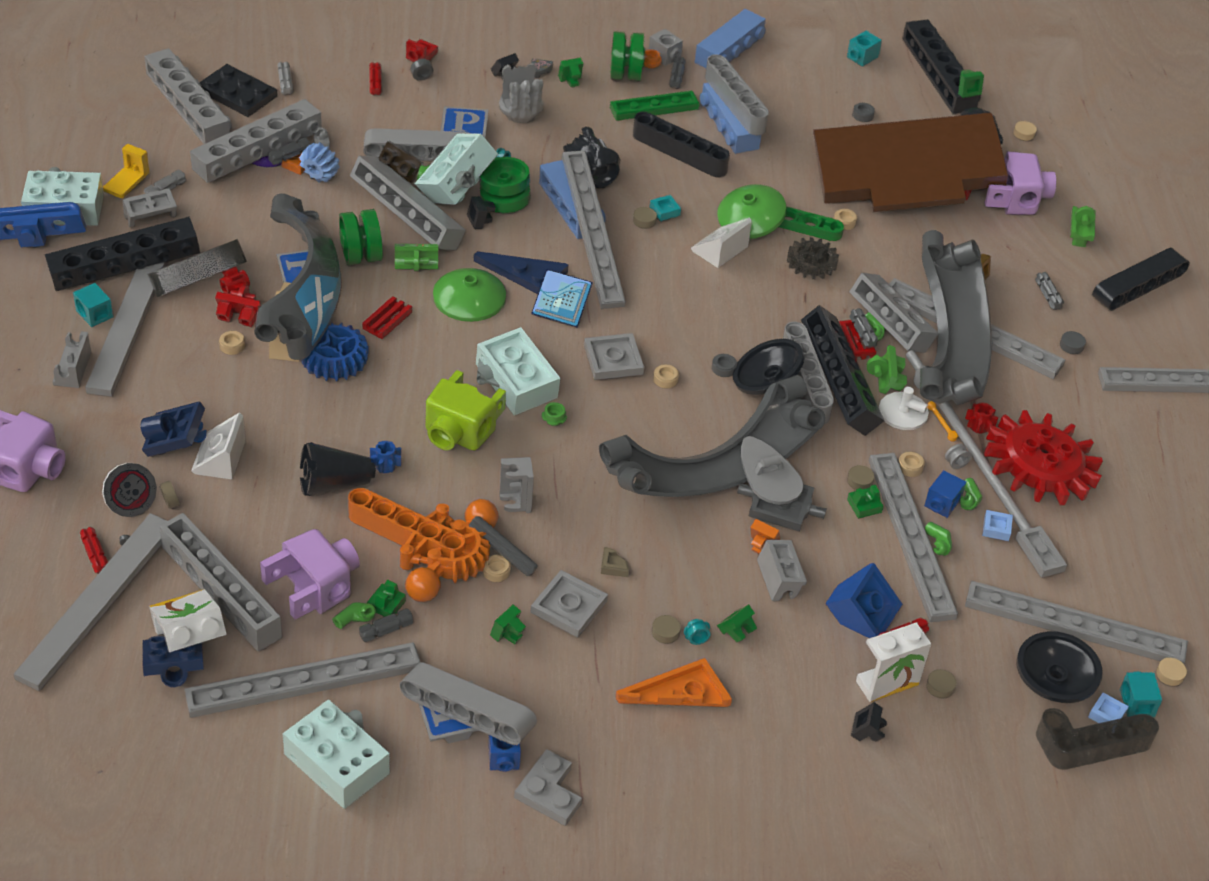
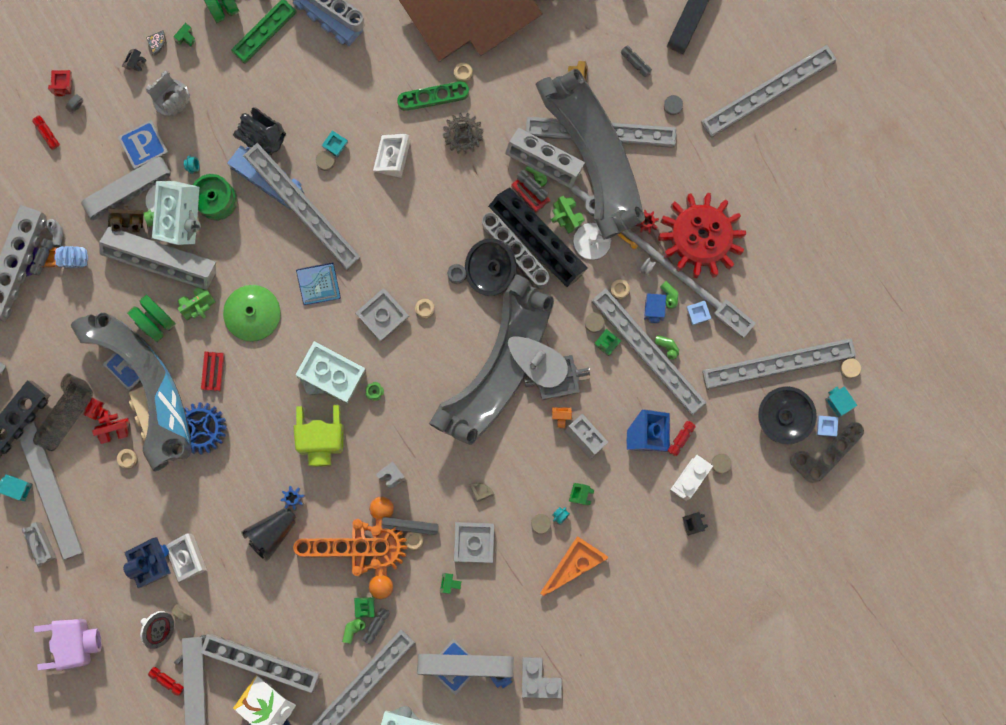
camera: 25 degrees left, 35 degrees up
lavender piece [260,529,360,620] -> none
black tile [467,196,496,230] -> none
dark blue wing [474,251,569,295] -> none
black beam [633,112,730,178] -> none
bright green dish [717,184,787,239] -> none

